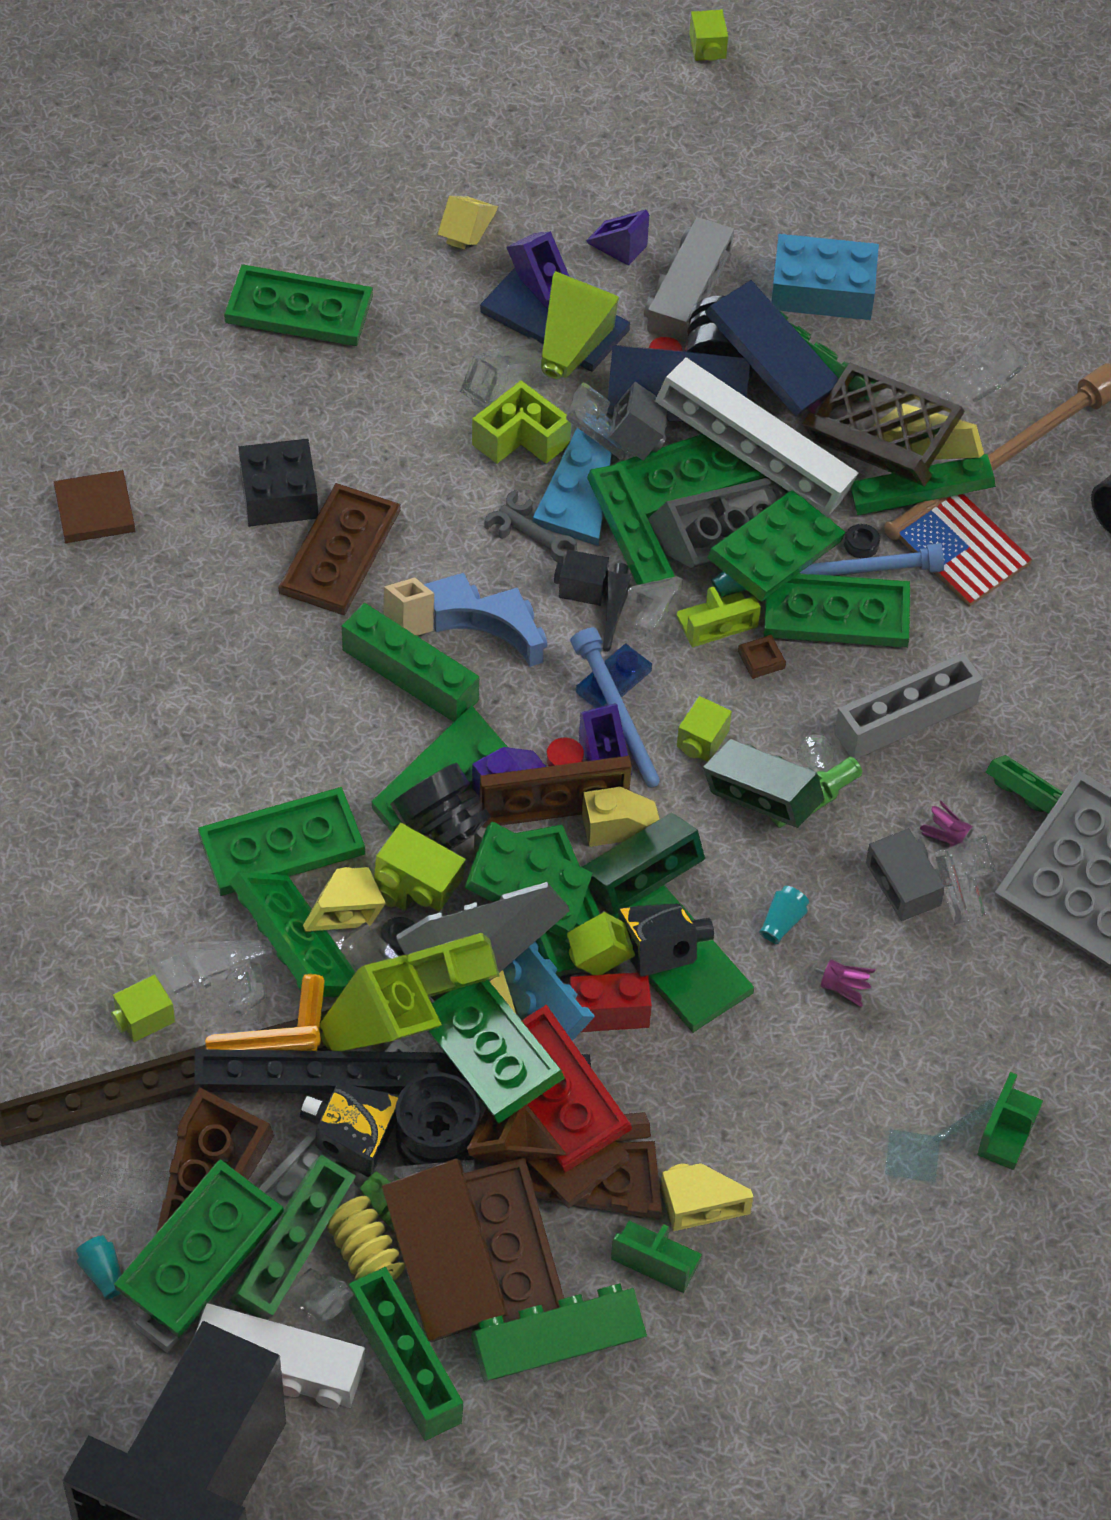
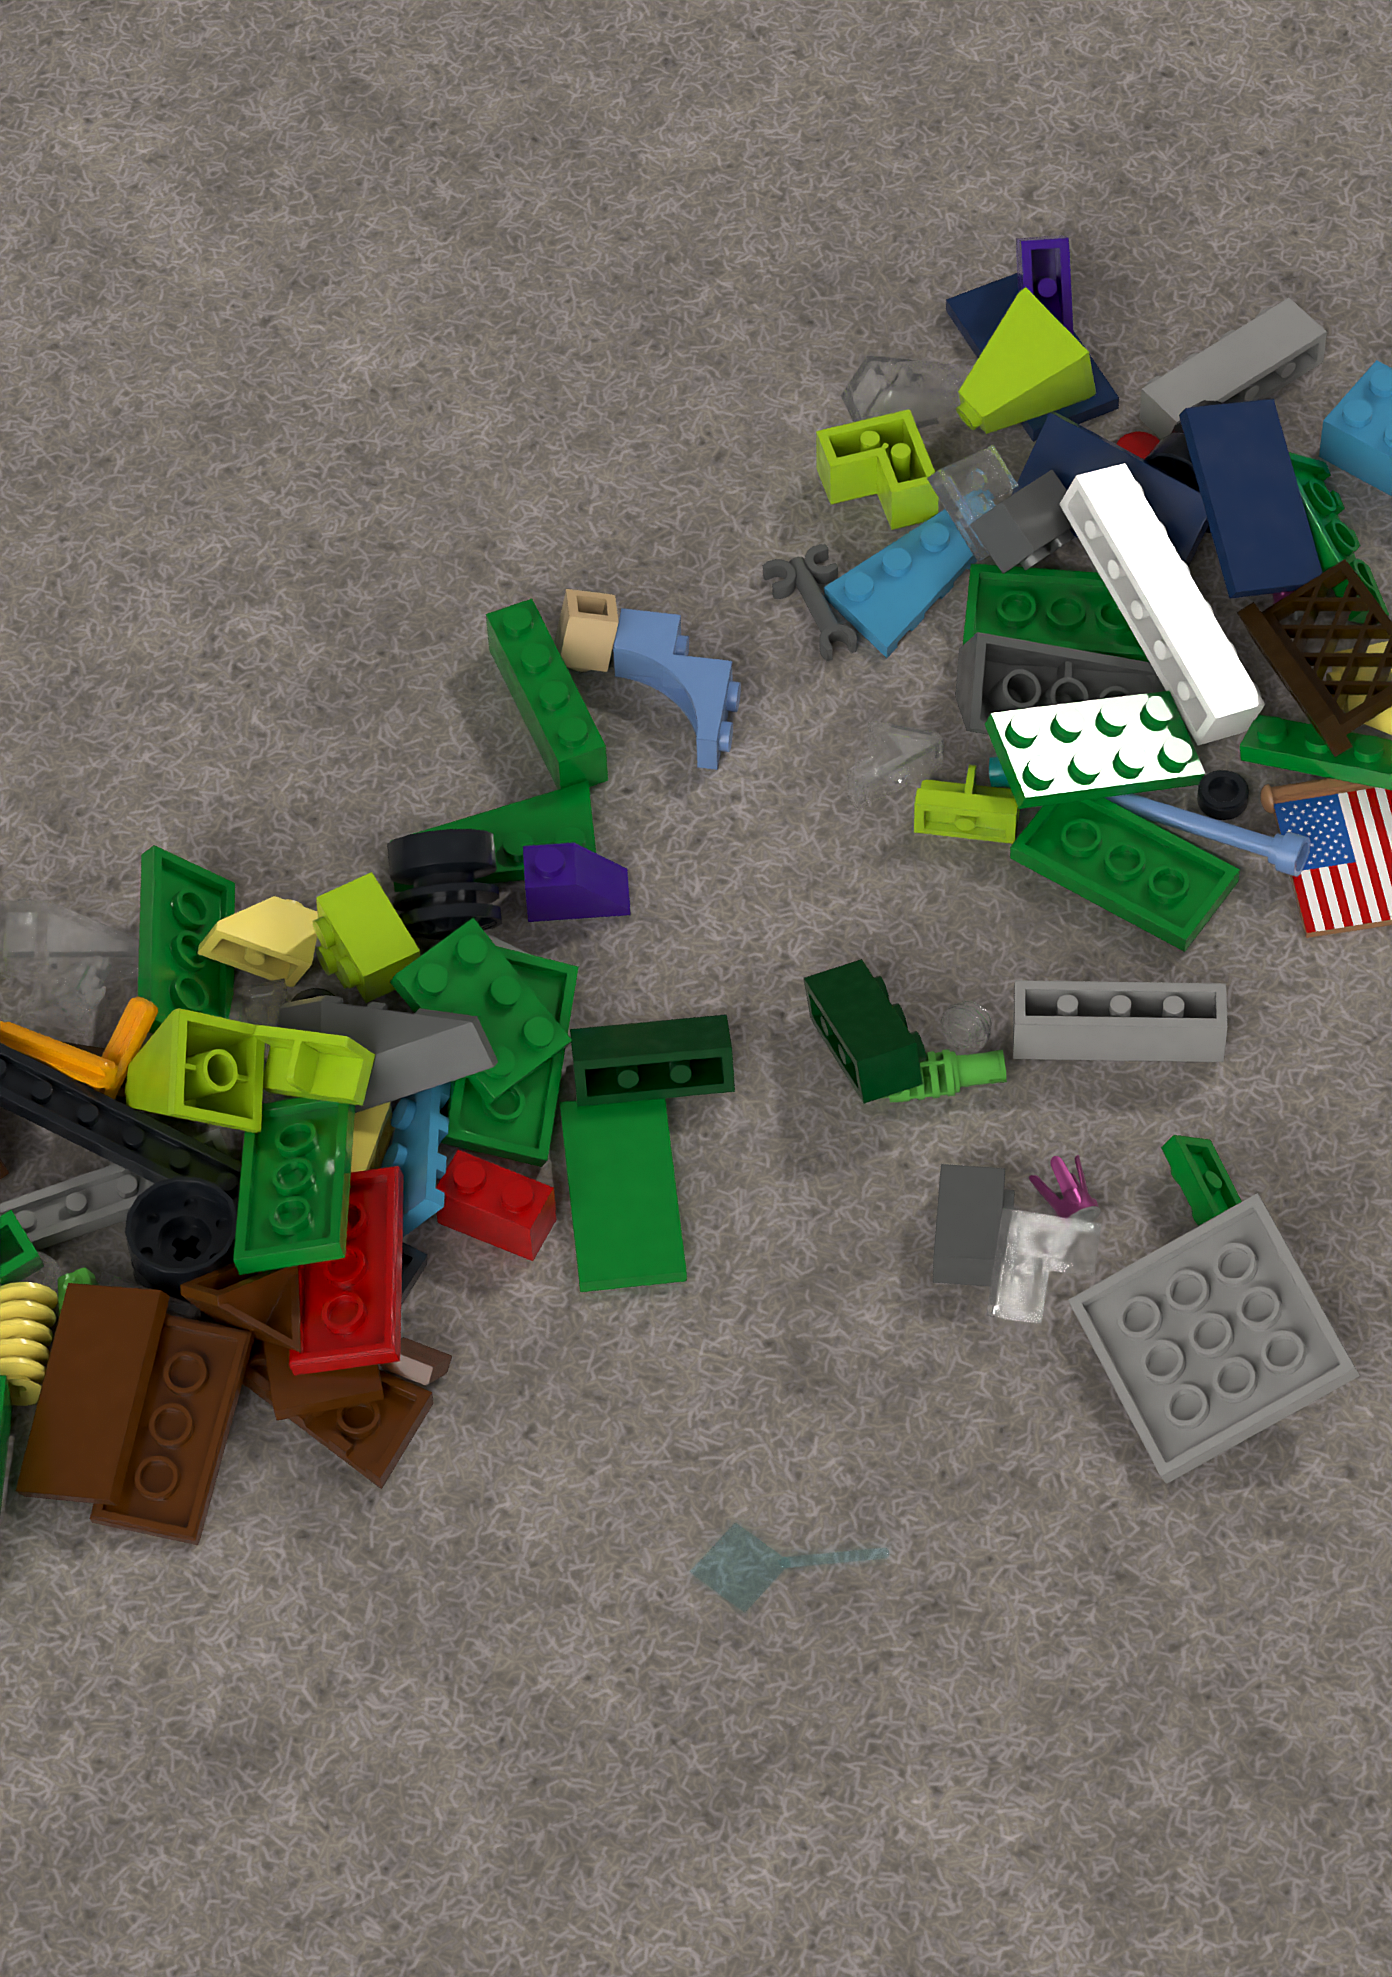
camera: 35 degrees right, 0 degrees up
reddish brown tile [53,470,136,543] -> none
green plate [198,787,365,896] -> none
green plate [224,264,373,346] -> none
black brick [238,439,318,527] -> none
reddish brown tile [278,483,401,616] -> none
torso [300,1084,399,1177] -> none
light yellow slope [438,196,498,249] -> none
green brick [471,1283,647,1382] -> none
reddish brown tile [479,756,632,828] -> none
red tile [547,737,584,766] -> none
black brick [554,549,609,606] -> none
lime brick [567,912,635,975] -> none
medium blue piece [570,627,660,788] -> none
clear blue plate [576,643,652,708] -> none
dark purple slope [579,703,632,775] -> none
light yellow slope [582,787,660,847] -> none
dark purple slope [586,209,650,266] -> none
green plate [587,463,676,592] -> none
black piece [603,563,632,652] -> none
green panel [611,1221,702,1293] -> none
black torso [618,903,714,977] -> none
light yellow slope [660,1163,753,1231] -> none
lime brick [677,696,732,762] -> none
reddish brown tile [738,635,786,679] -> none
teal cone [759,885,809,944] -> none
flat silver piece [815,959,876,1007] -> none
green panel [977,1072,1043,1170] -> none

